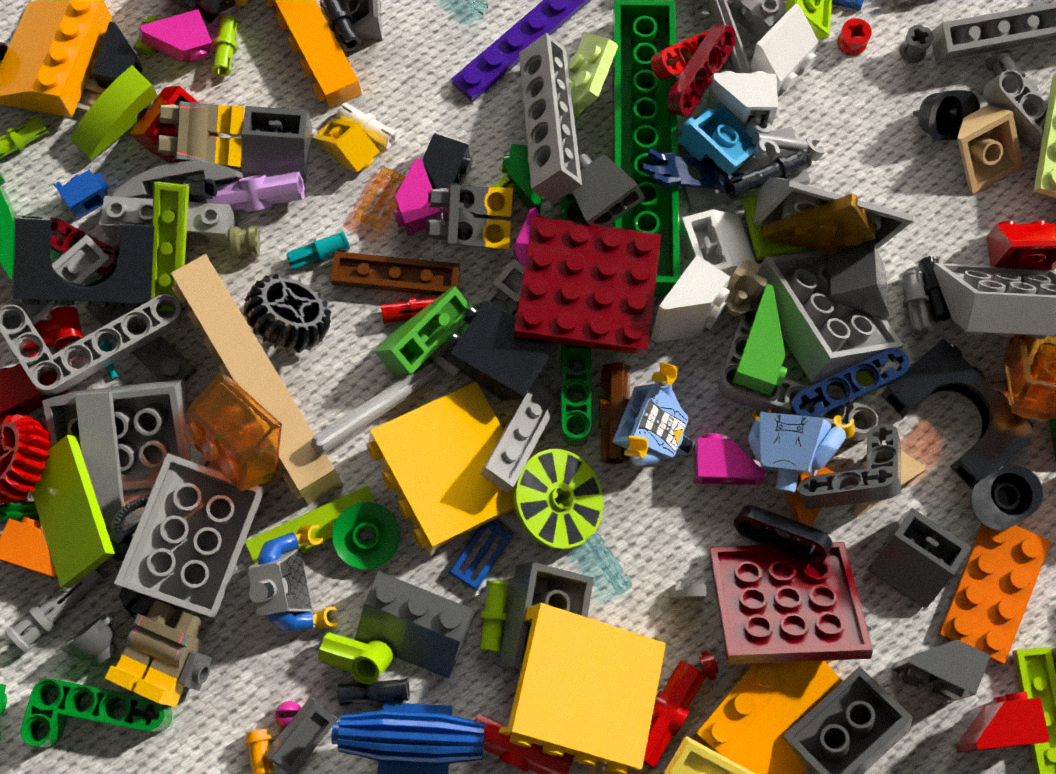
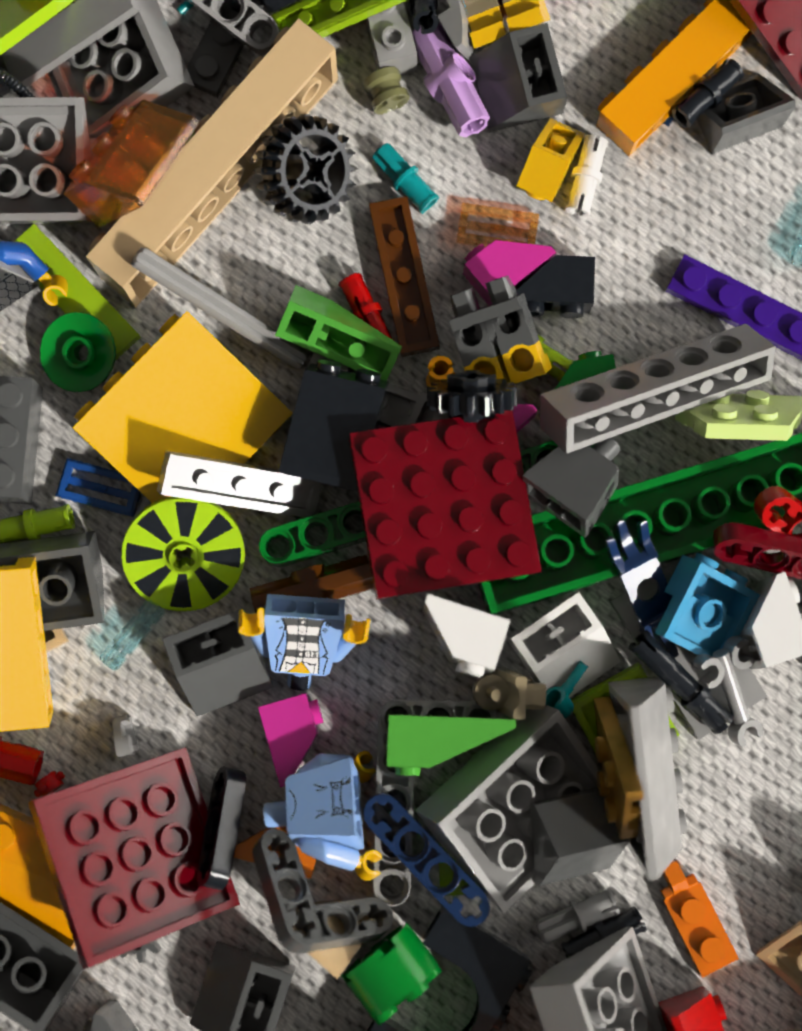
camera: 70 degrees right, 10 degrees up
none -> dark grey slope [162,610,274,717]
none -> green brick [341,923,442,1025]
none -> light orange pin [426,356,455,386]
none -> black gear [427,370,517,423]
none -> teal hand [546,661,589,718]
none -> orange hinge [660,859,739,978]

